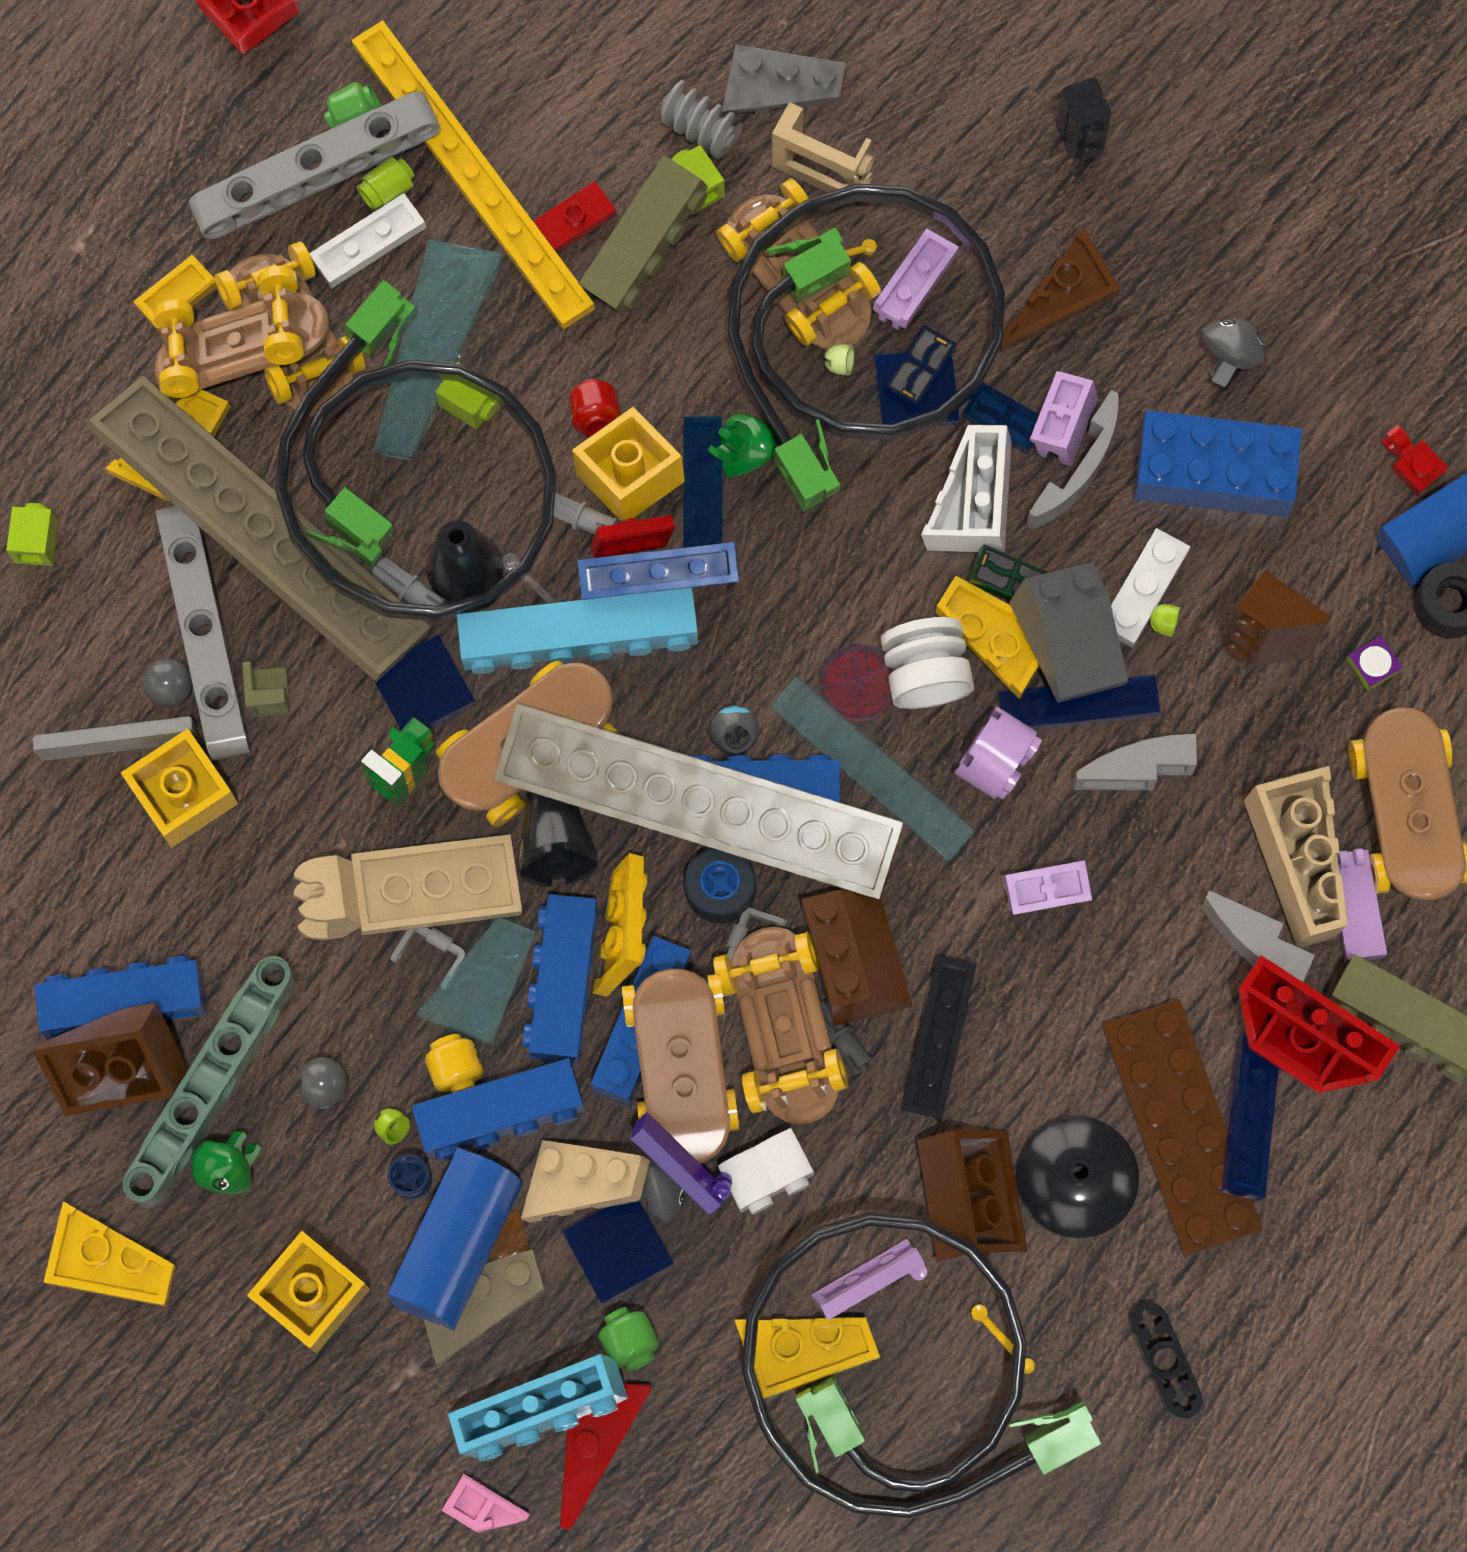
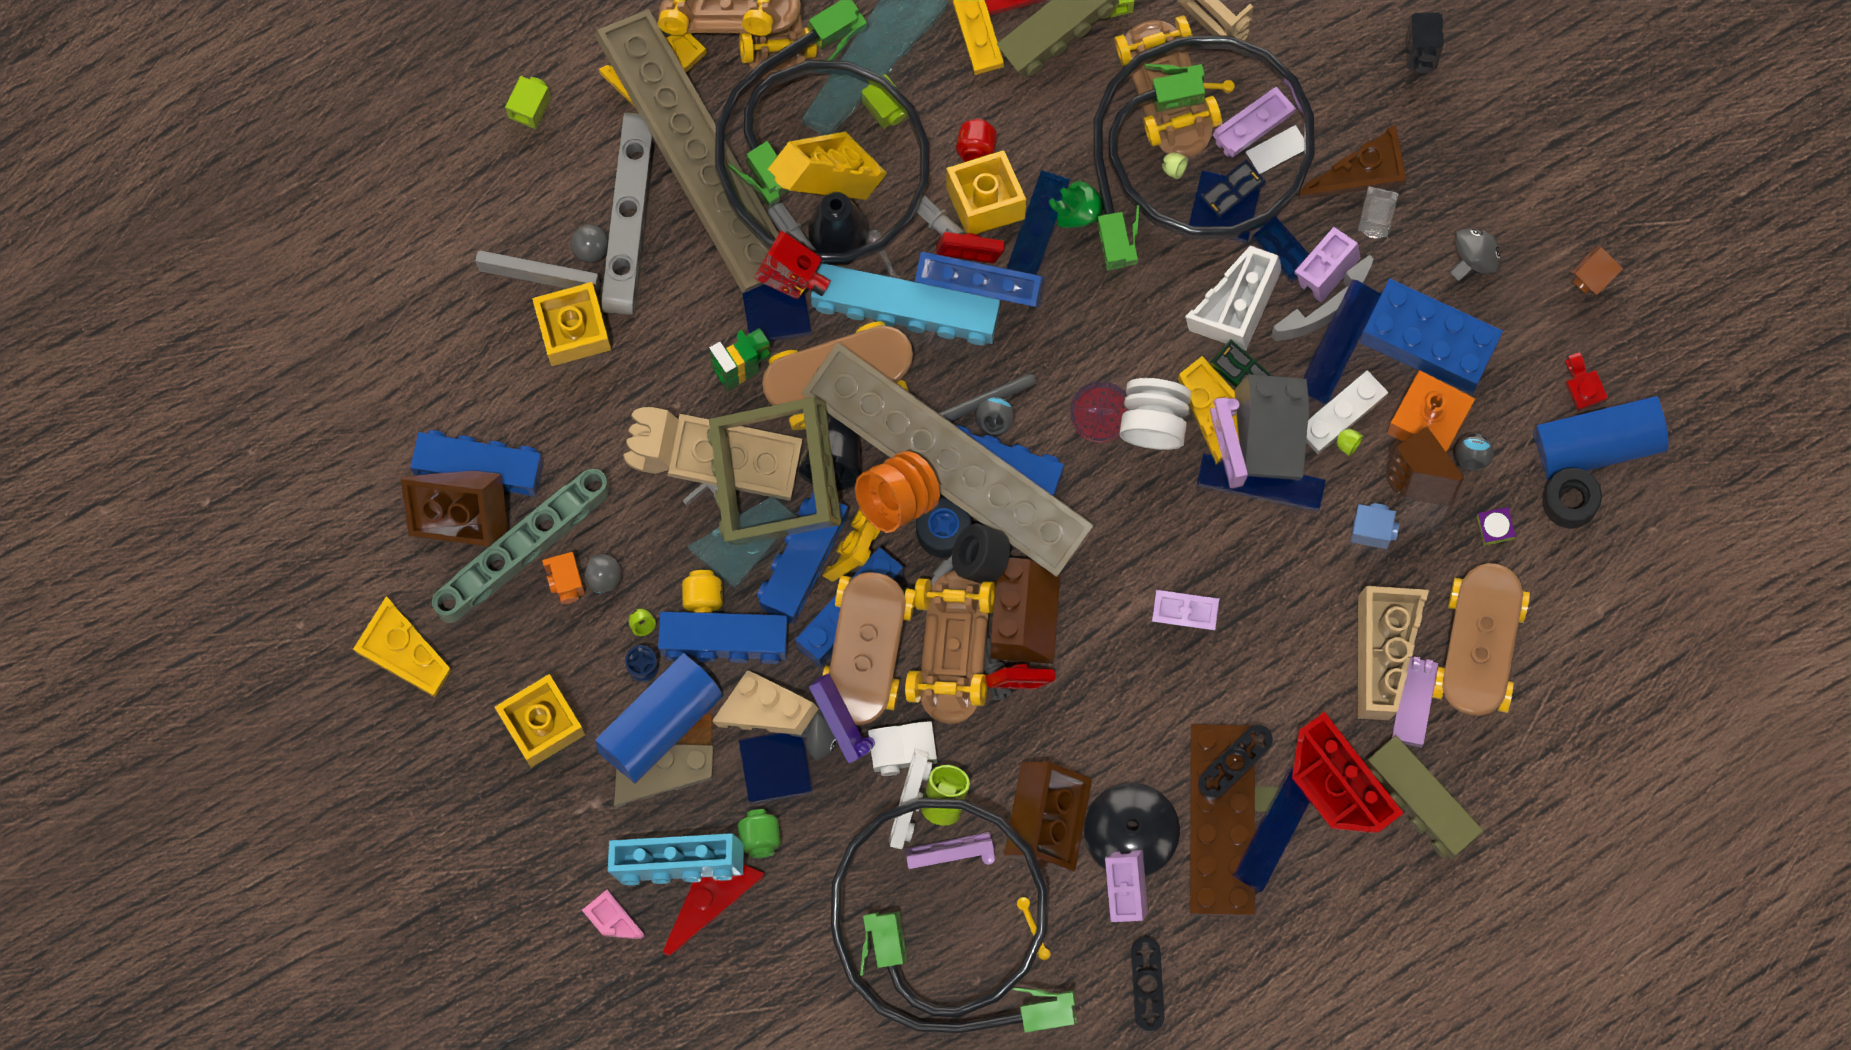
camera: 20 degrees right, 0 degrees up
green piece [190,1131,262,1195] -> none
olive panel [242,661,290,718] -> none
yellow wing [734,1317,880,1399] -> none
clear light blue tile [771,677,976,861] -> none
black plate [902,955,977,1122] -> none
lavender brick [954,706,1042,799] -> none
light grey slope [1073,734,1197,790] -> none
light grey slope [1201,890,1315,982] -> none
none -> orange brick [542,552,585,604]
none -> olive window [707,397,841,546]
none -> red torso [753,230,831,299]
none -> yellow wedge [768,132,887,200]
none -> orange wheel [855,451,940,533]
none -> white plate [889,749,932,850]
none -> lime wheel [921,765,970,826]
none -> dark grey bar [938,374,1036,421]
none -> black tyre [952,523,1010,584]
none -> red plate [985,664,1056,690]
none -> lavender hinge [1105,850,1148,922]
none -> black beam [1198,725,1273,801]
none -> lavender hinge [1210,397,1248,488]
none -> white sticker [1246,125,1304,174]
none -> olive sticker [1255,786,1283,812]
none -> clear blue tile [1303,279,1381,405]
none -> medium blue brick [1350,503,1400,549]
none -> clear brick [1358,186,1399,238]
none -> orange brick [1387,370,1475,453]
none -> dark grey piece [1454,432,1494,471]
none -> dark orange brick [1571,246,1623,295]

